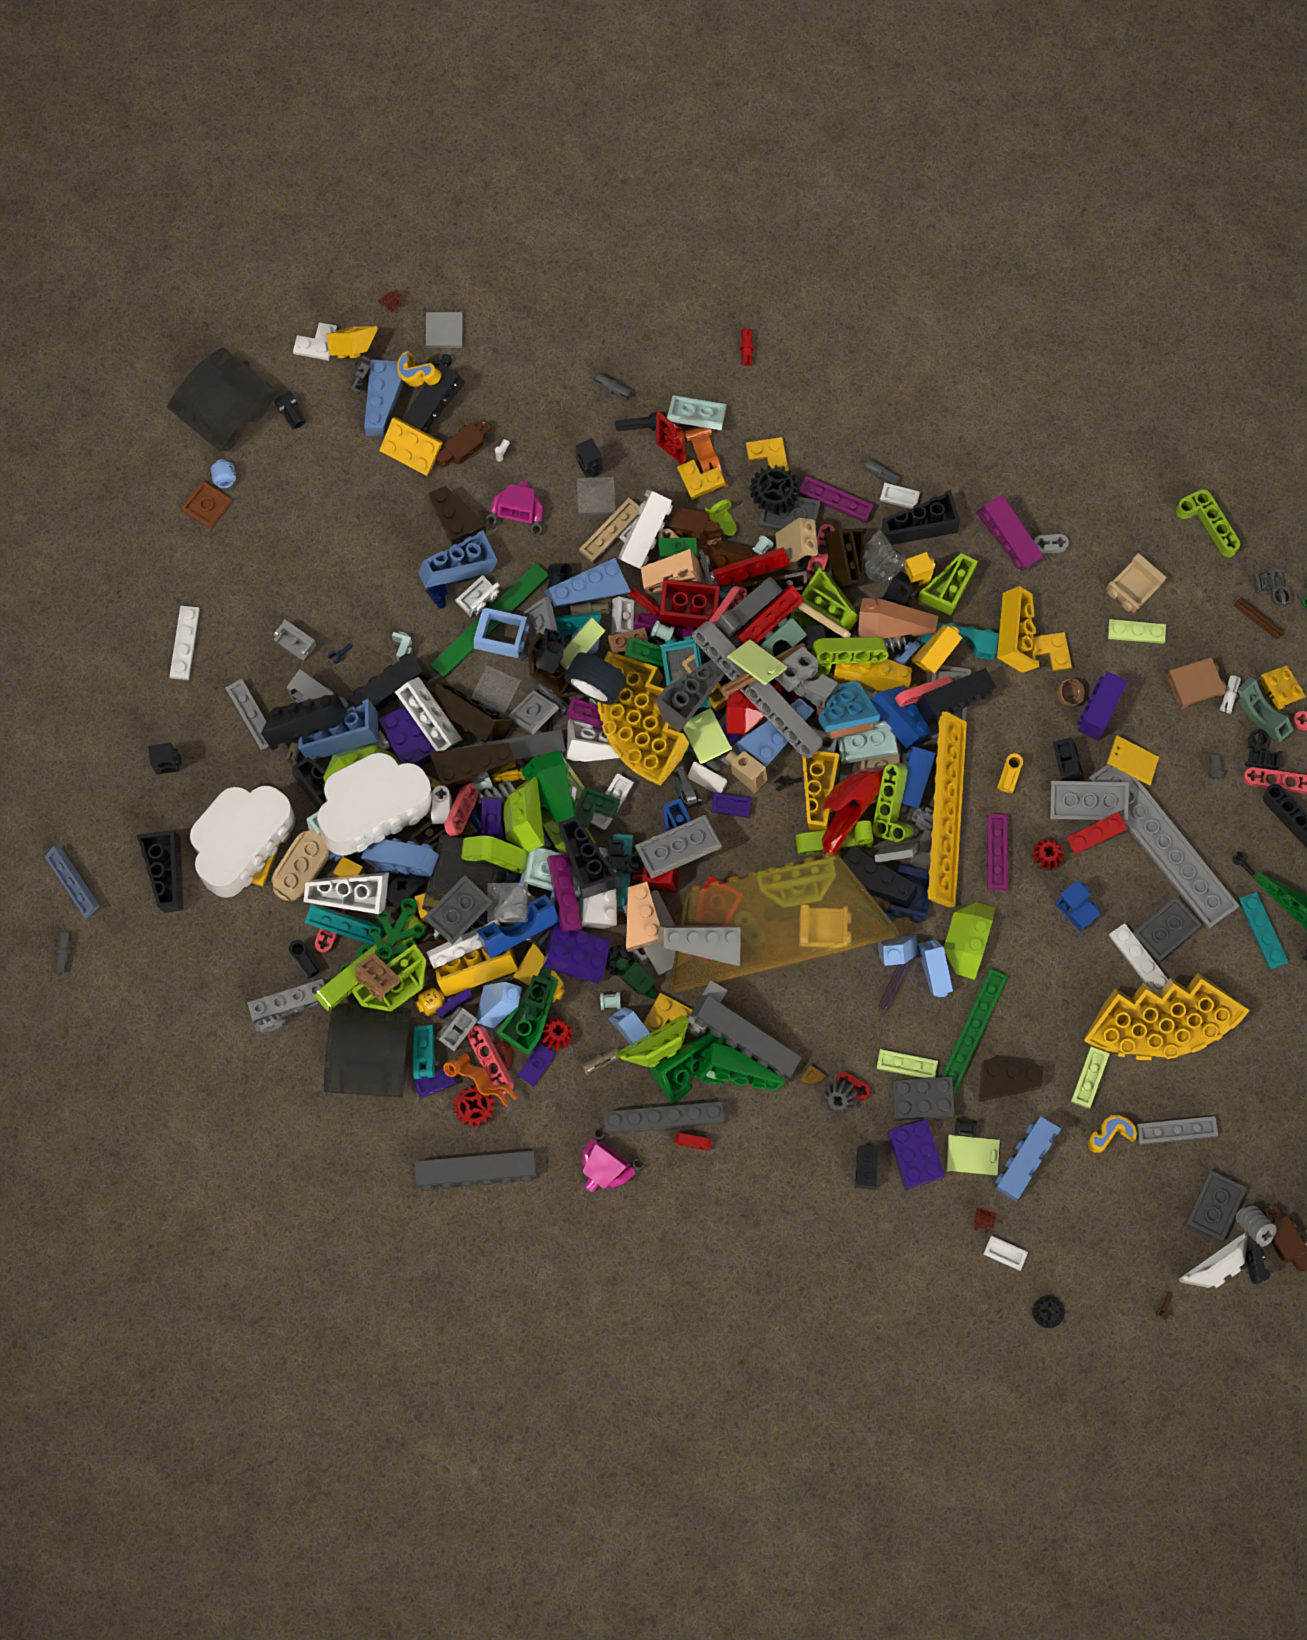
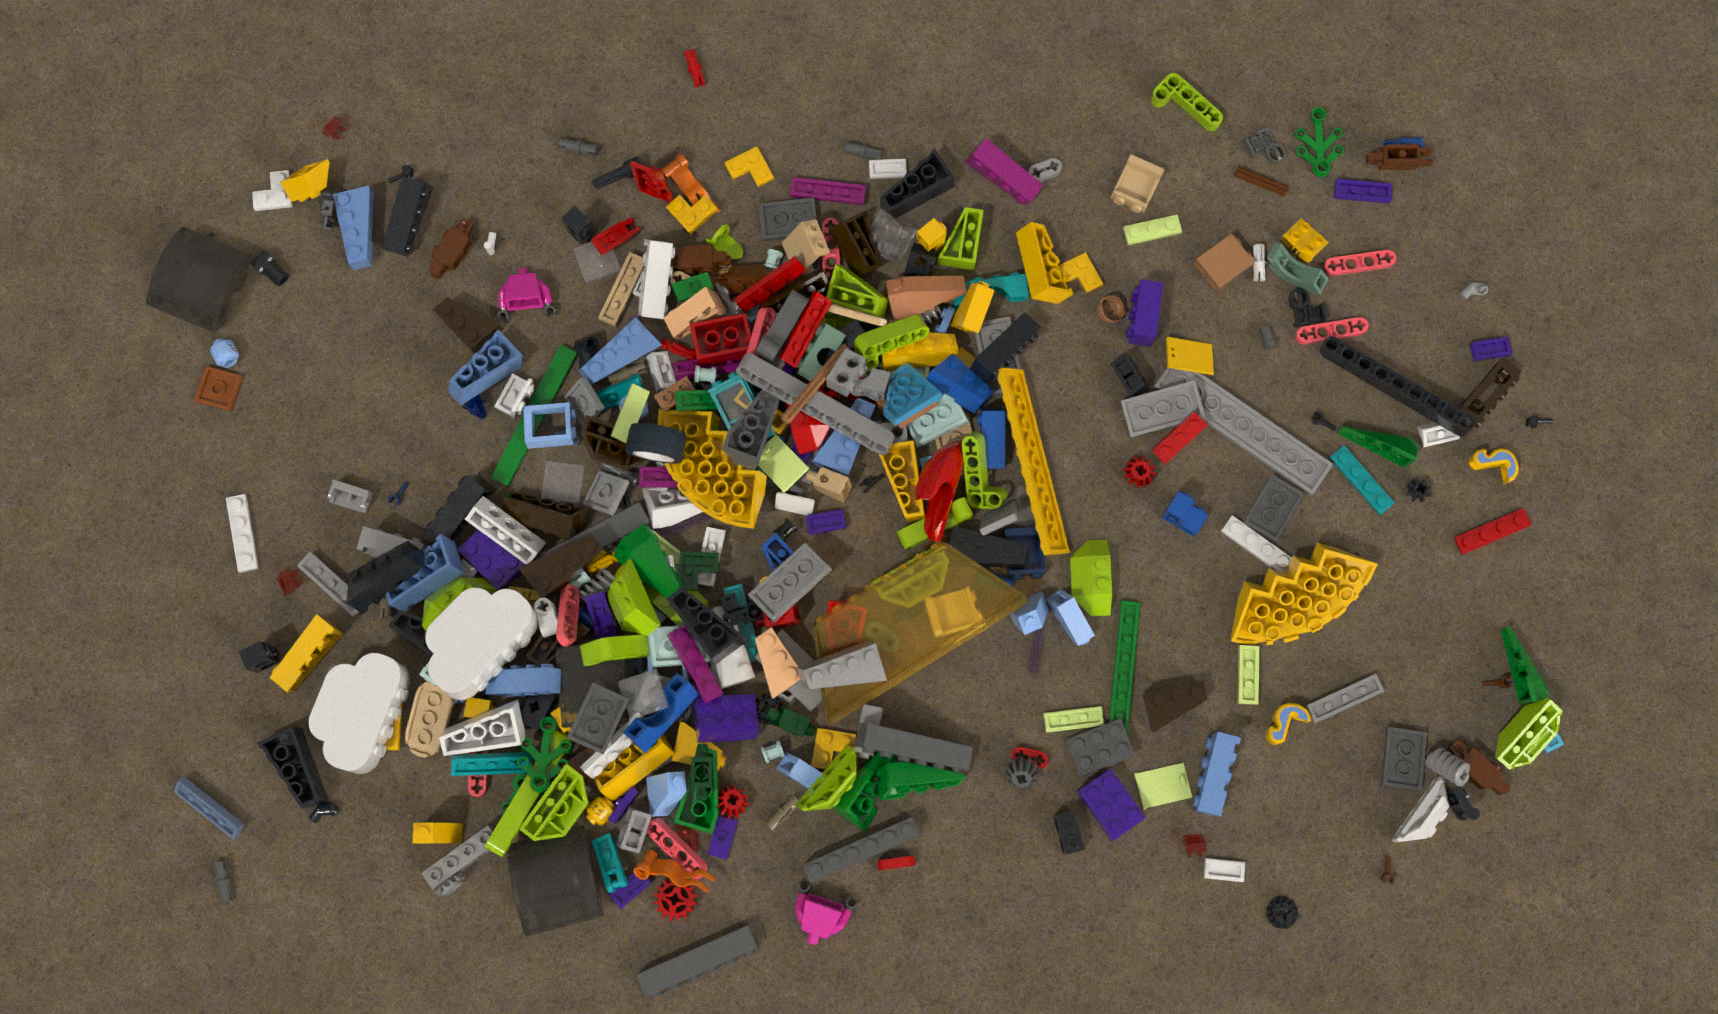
camera: 20 degrees left, 5 degrees up
black piece [289,940,322,979] -> none
medium nougat bracket [355,953,400,1001] -> none
yellow plate [379,417,443,476] -> none
light aqua bracket [392,632,413,661] -> none
yellow animal [397,351,441,387] -> none
light grey tile [426,312,463,348] -> none
black slope [536,628,563,674] -> none
light aqua tile [667,395,727,430] -> none
dark grey piece [672,766,697,806] -> none
yellowish green container [727,640,787,685] -> none
black gear [750,464,800,514] -> none
pearl gold tile [799,1065,826,1085] -> none
coral beam [895,676,953,707] -> none
light grey gear [912,807,934,831] -> none
black bush [954,1118,977,1138] -> none
magenta plate [987,814,1008,891] -> none
yellow piece [997,753,1023,793] -> none
none -> yellow wedge [270,614,344,694]
none -> clear red tile [277,569,302,596]
none -> black arm [308,802,339,823]
none -> yellow slope [413,823,463,844]
none -> red hinge [591,217,642,256]
none -> axle [661,512,713,538]

